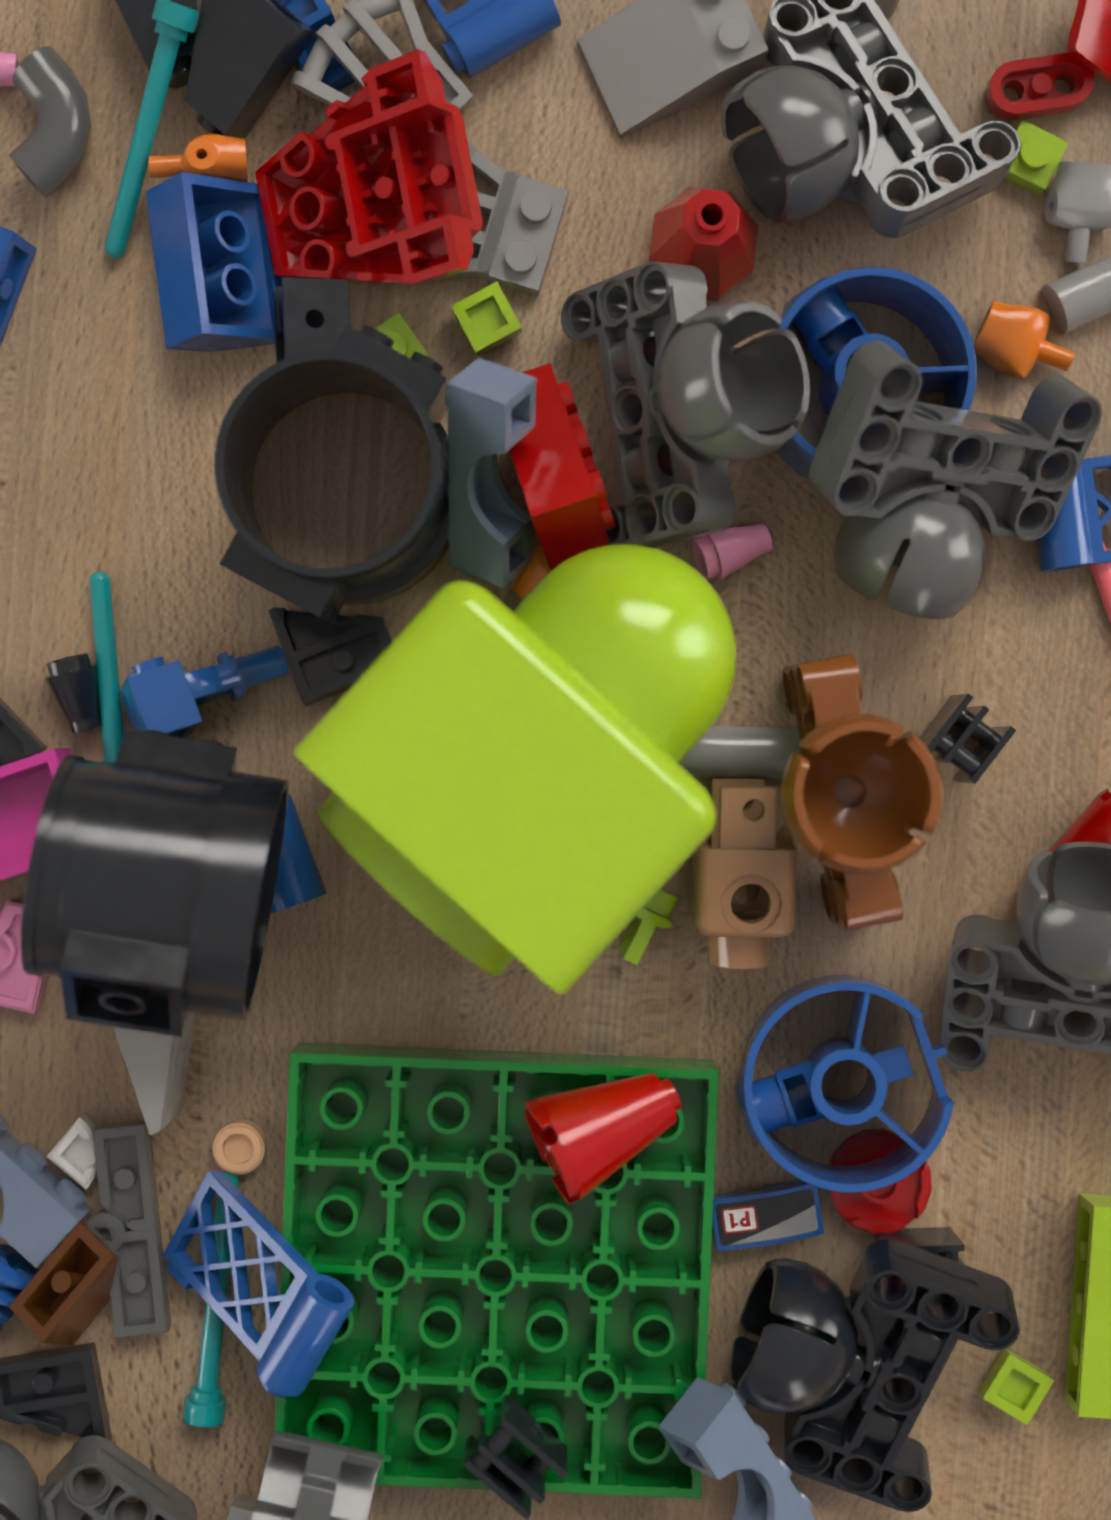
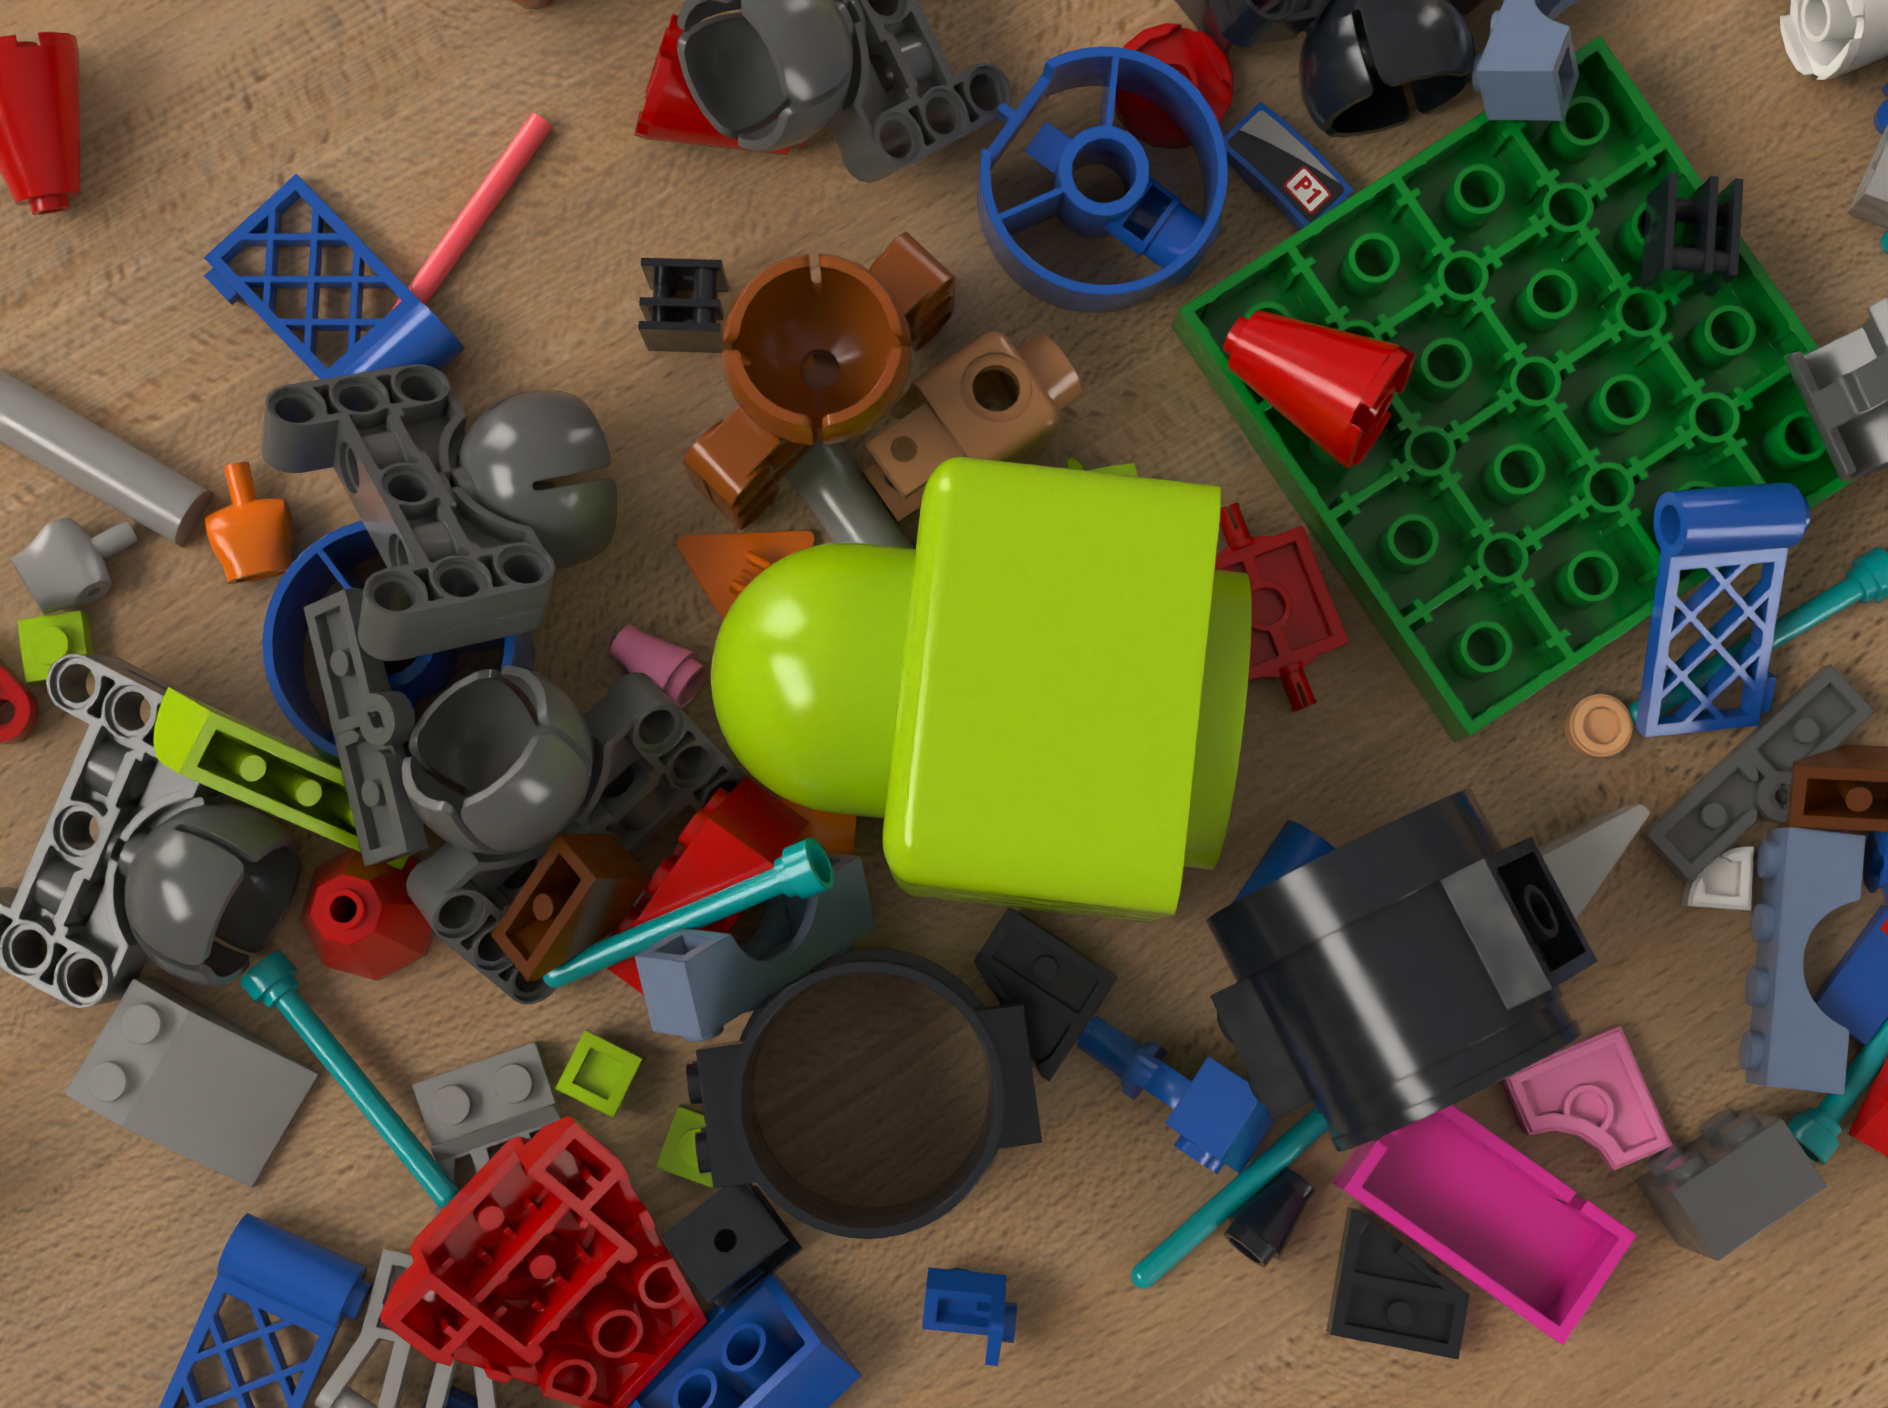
camera: 135 degrees left, 5 degrees down
none -> lime brick [153,687,425,870]
none -> teal piece [240,950,459,1209]
none -> dark grey hinge [303,588,428,866]
none -> reddish brown slope [491,833,651,981]
none -> teal piece [543,837,834,988]
none -> orange piece [676,530,815,620]
none -> blue bracket [922,1267,1017,1366]
none -> red plate [1215,502,1349,713]

